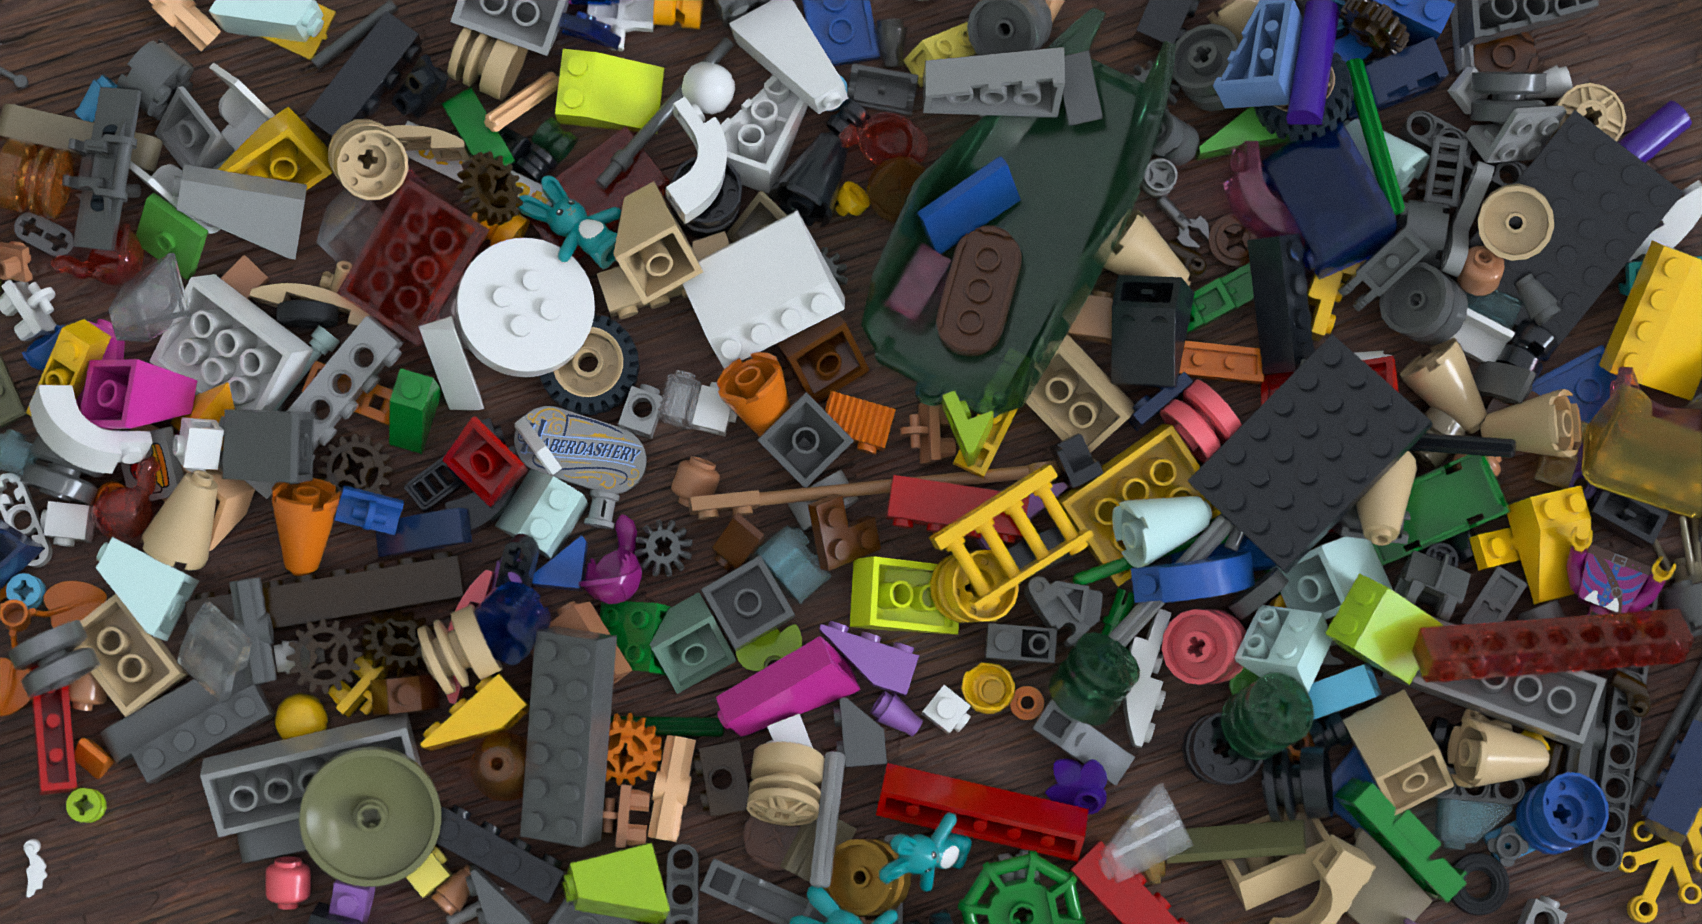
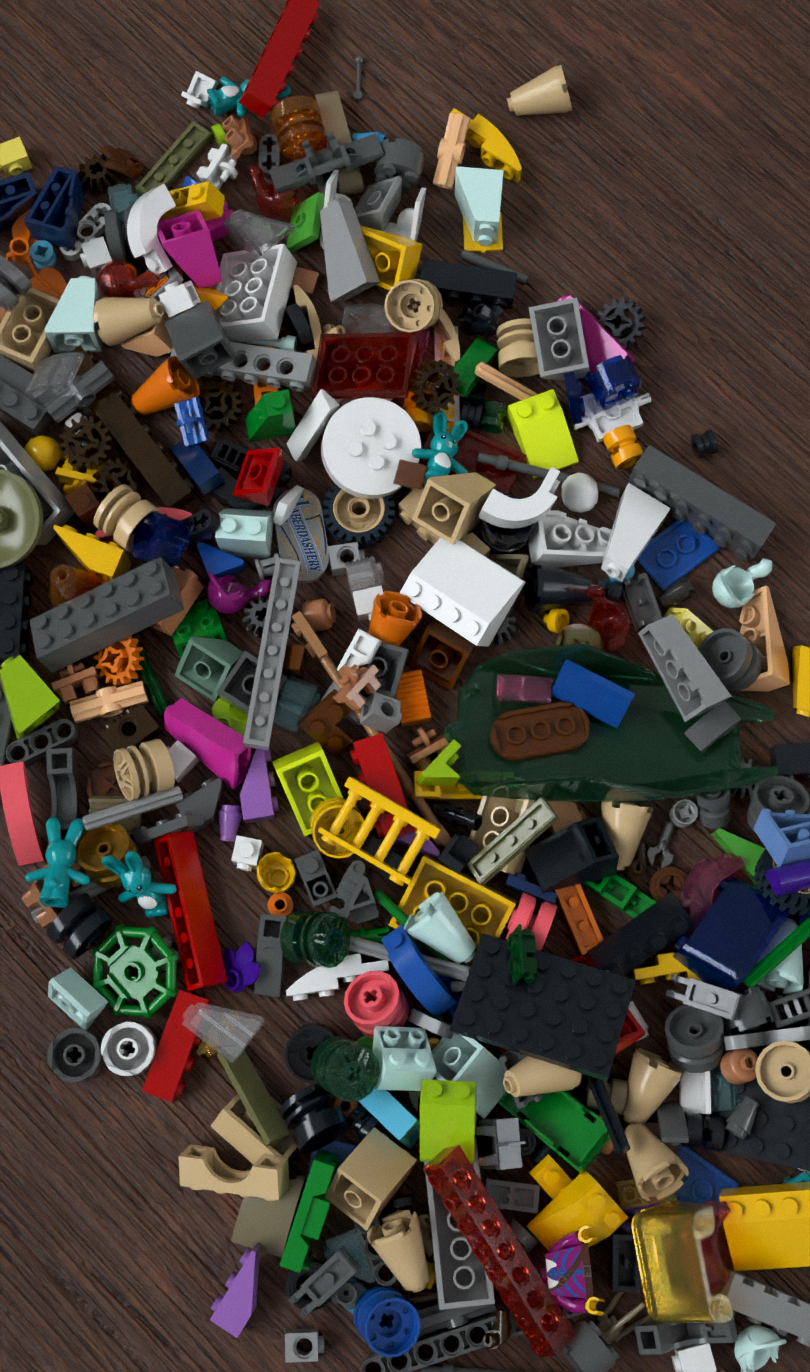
camera: 70 degrees right, 5 degrees down
none -> dark grey hinge [134,811,204,844]
none -> light grey plate [243,557,301,750]
none -> dark grey hinge [288,1247,360,1318]
none -> nougat hips [333,664,381,710]
none -> white tile [337,629,382,671]
none -> light grey brick [360,692,402,733]
none -> reddish brown slope [393,459,427,491]
none -> black pin [431,801,482,831]
none -> olive tile [466,797,559,885]
none -> dark green hinge [507,924,538,985]

